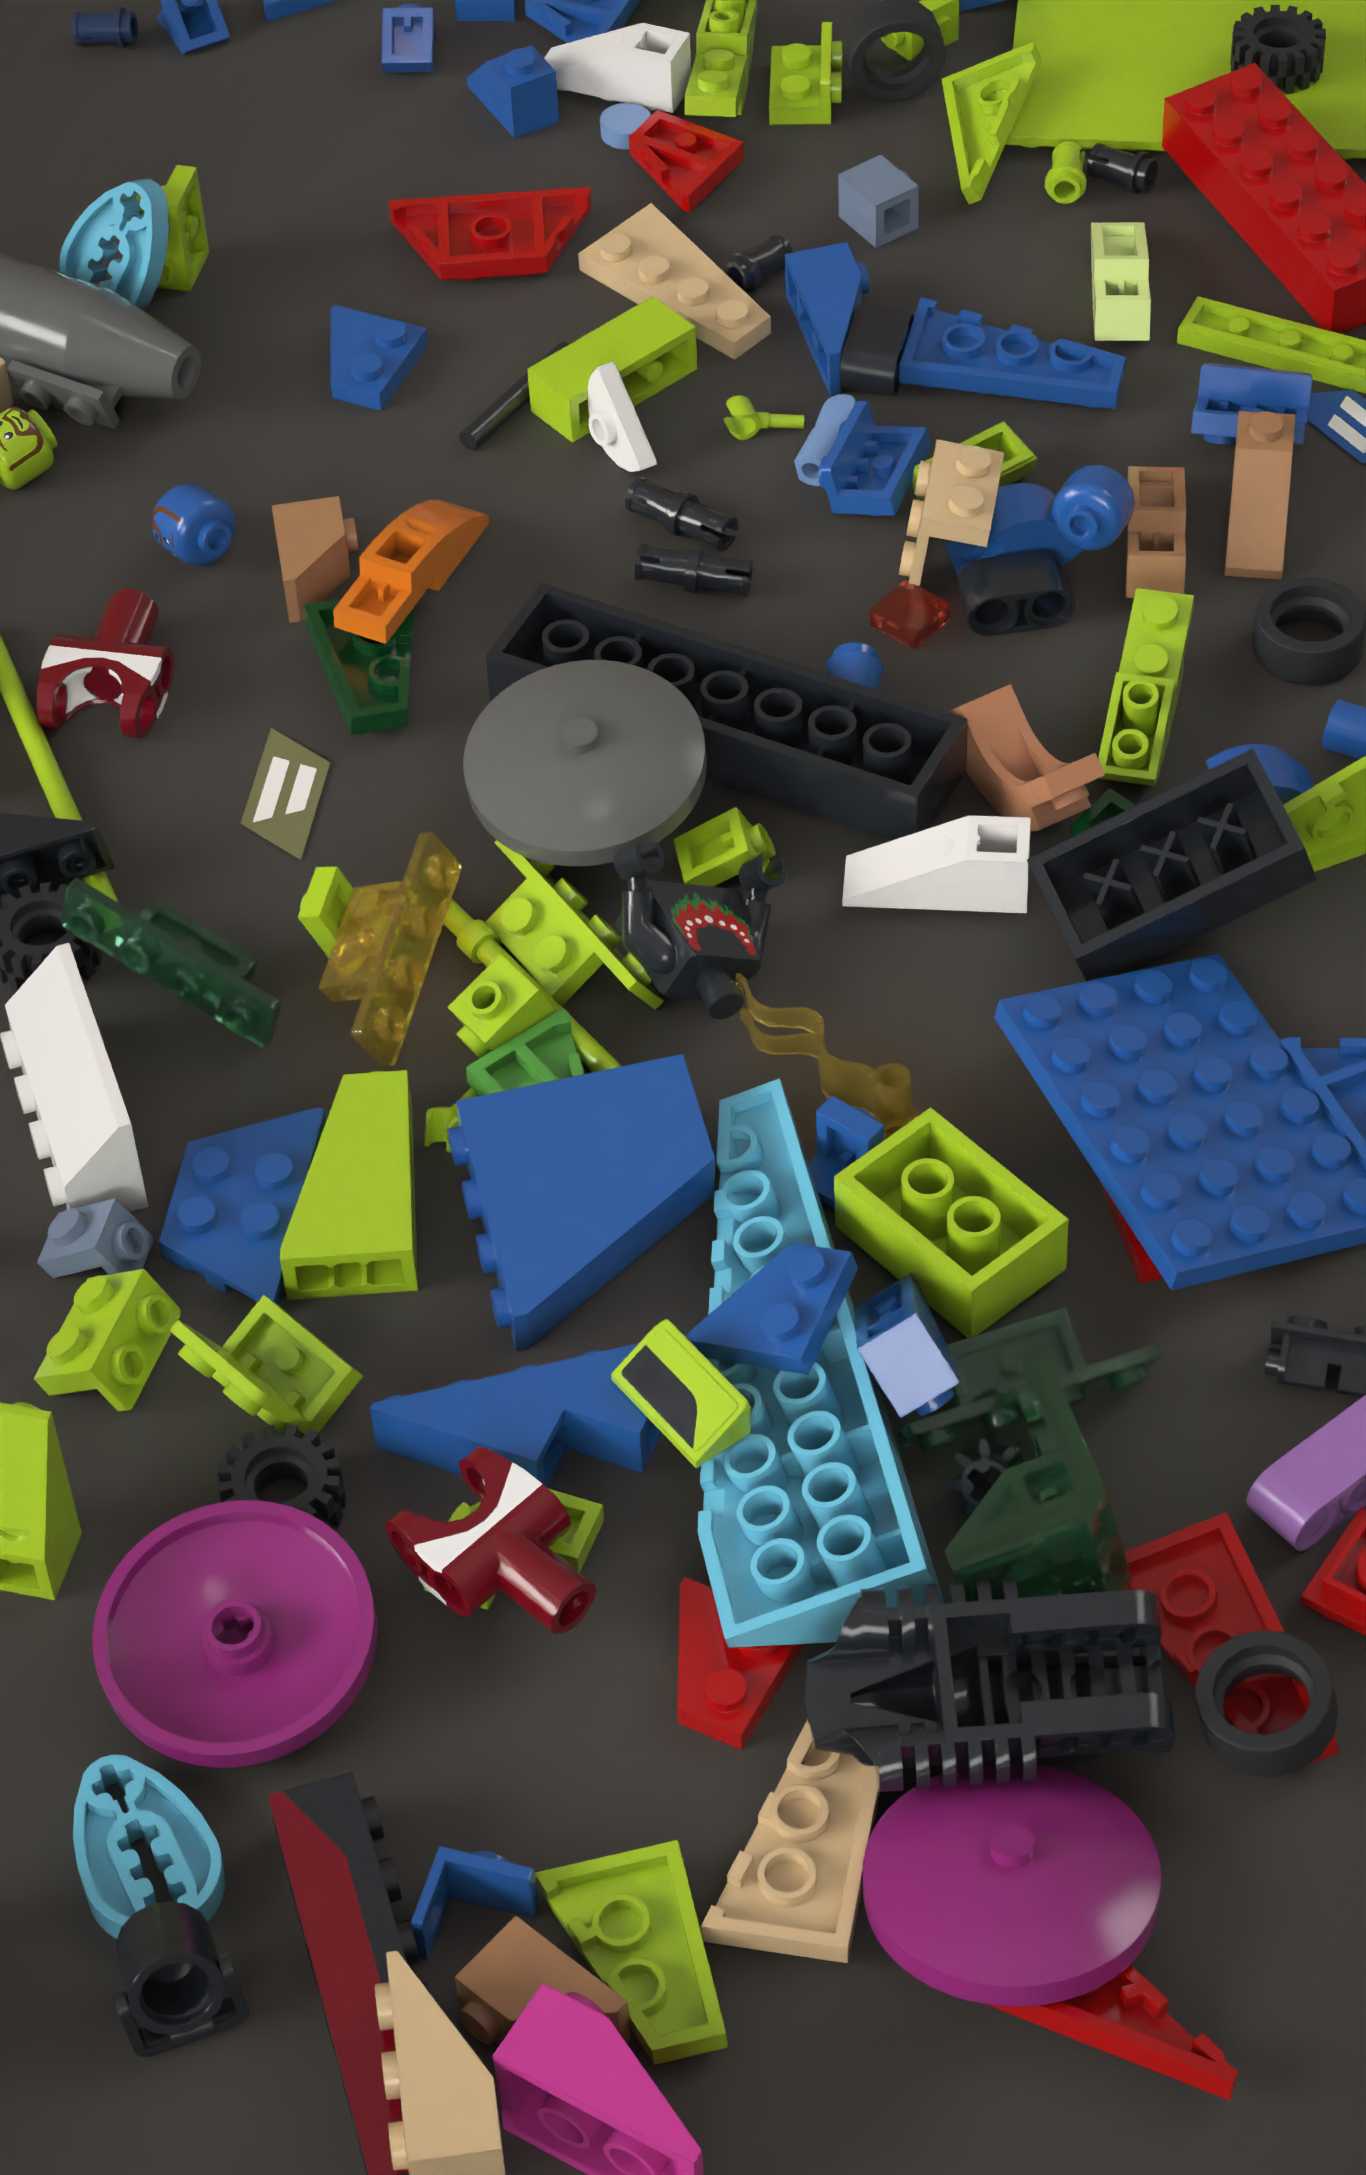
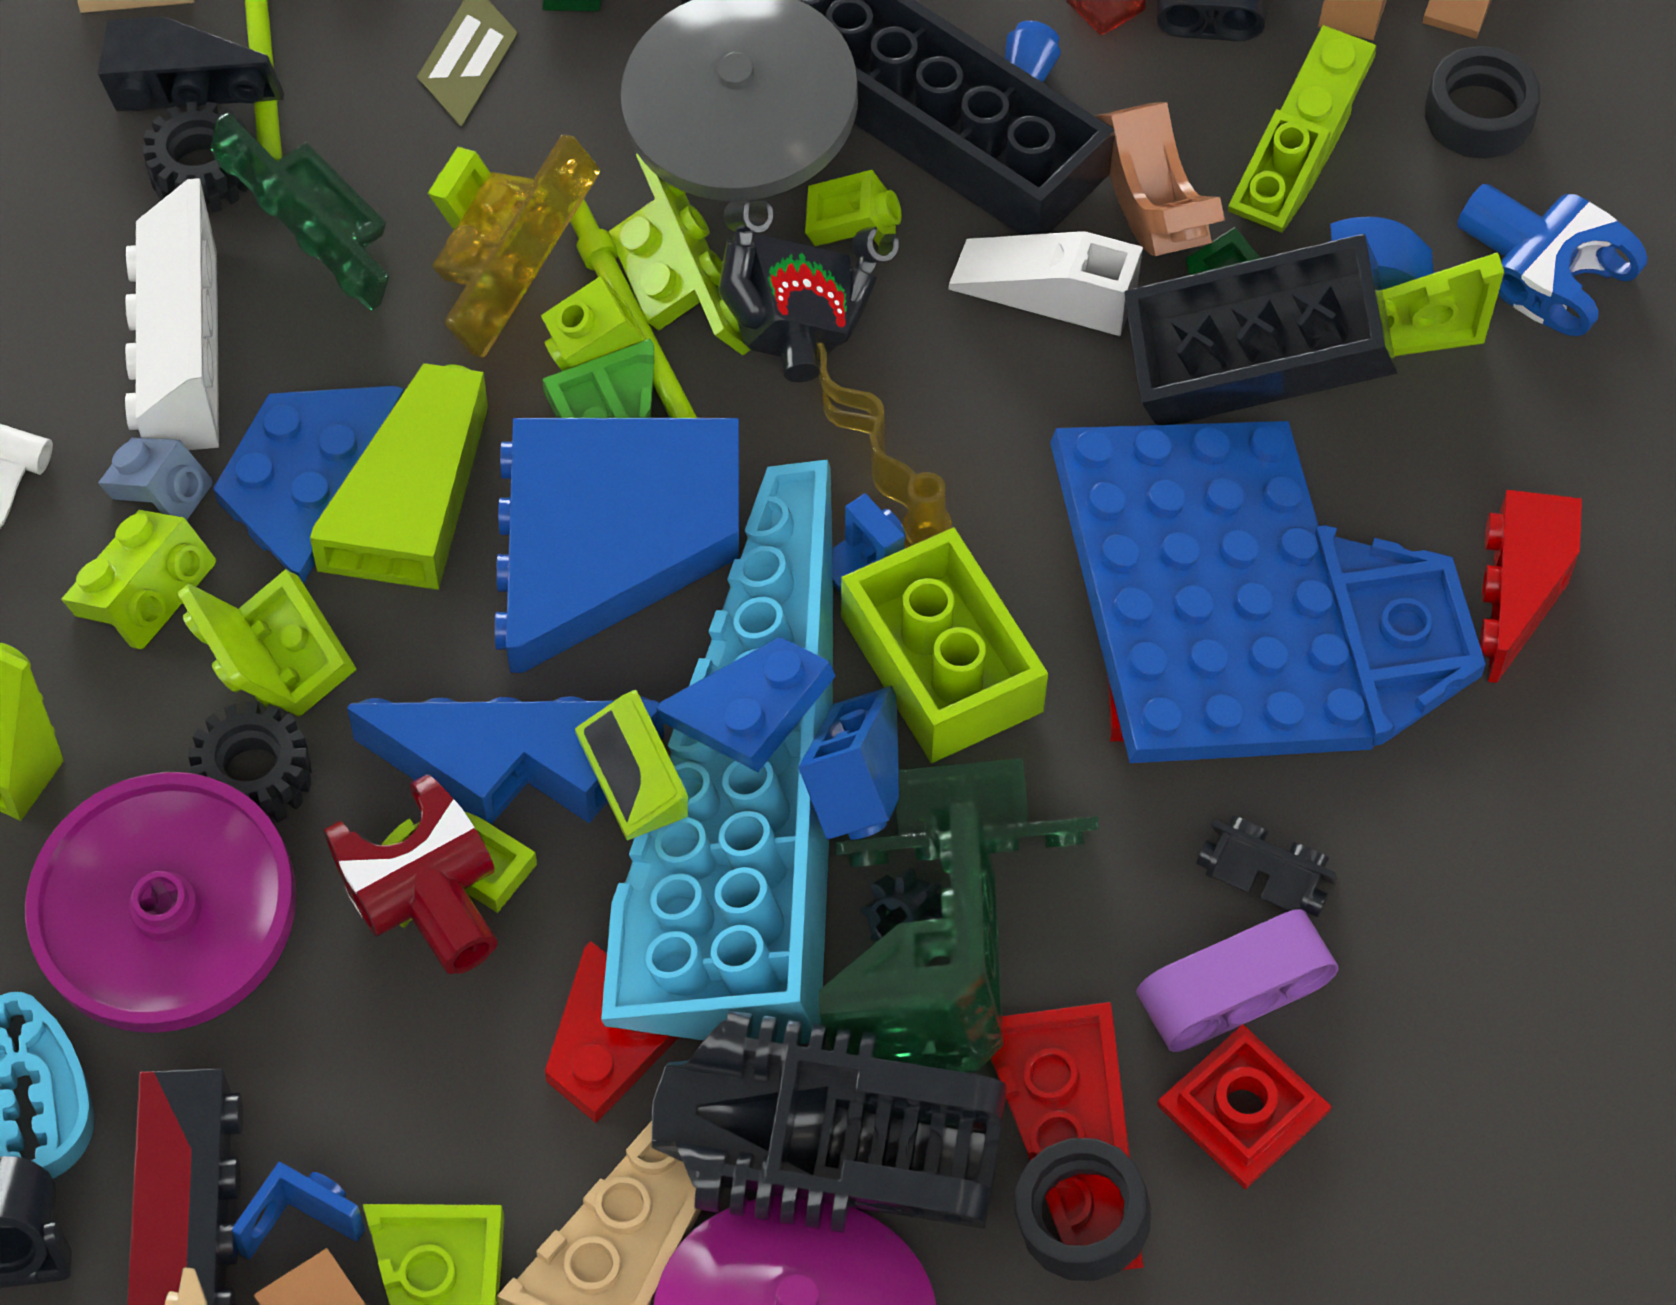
camera: 10 degrees right, 10 degrees up
lime hand [423,1087,480,1153] -> none

